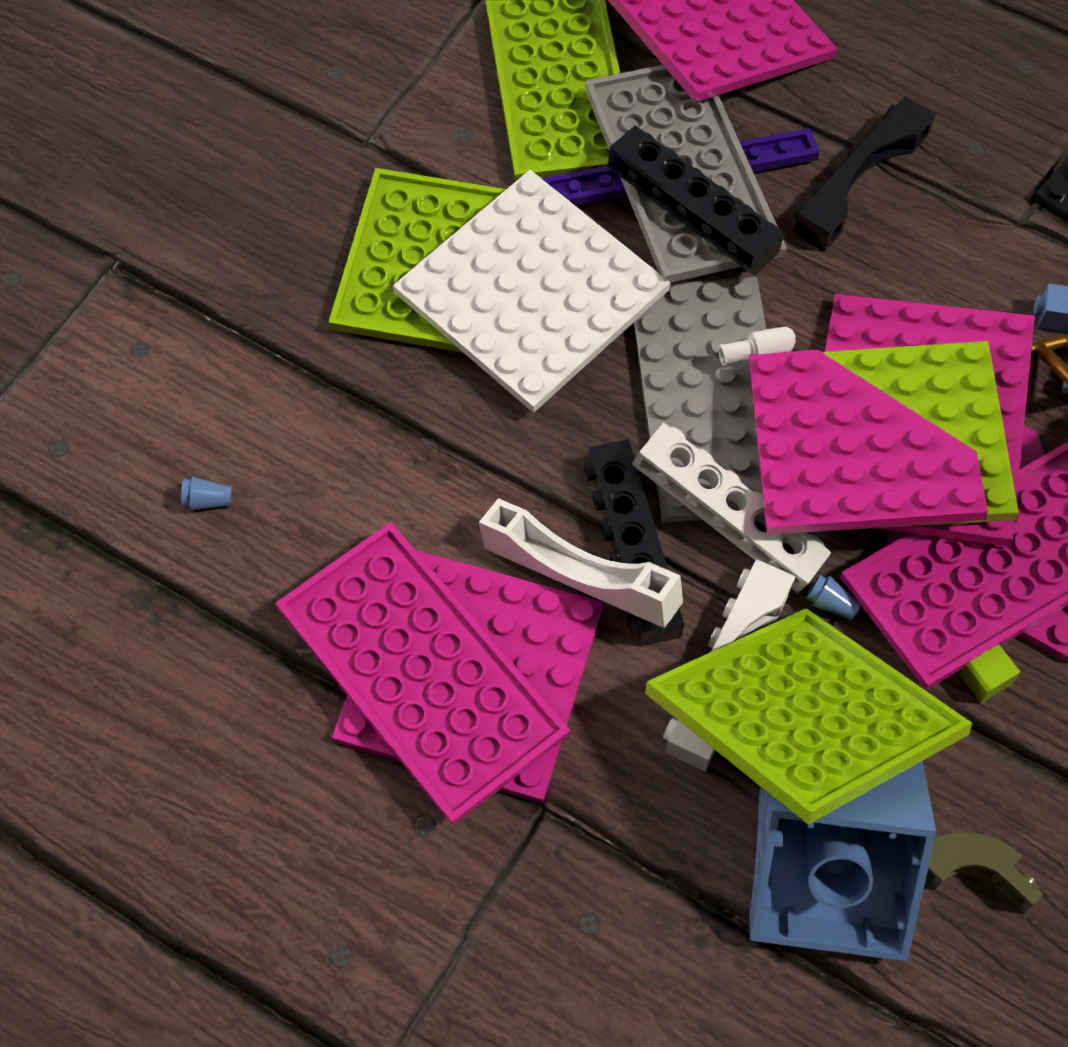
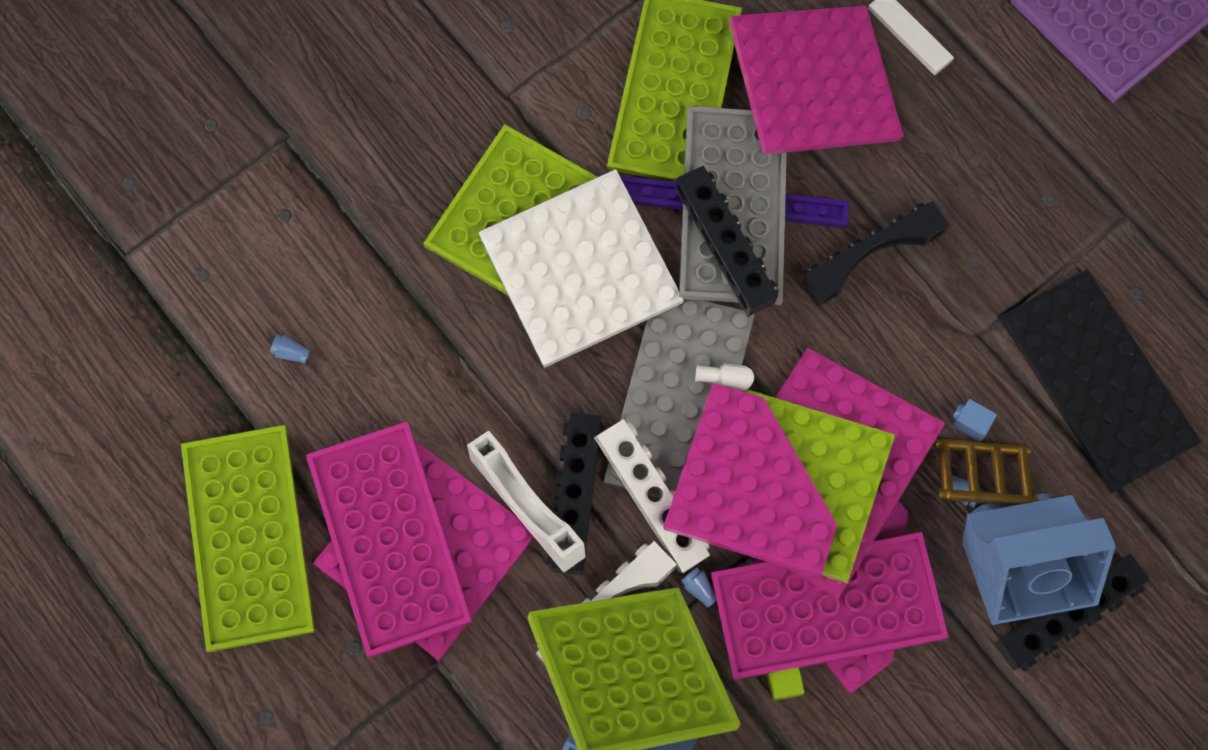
camera: 20 degrees right, 10 degrees up
none -> lime plate [181,425,315,652]

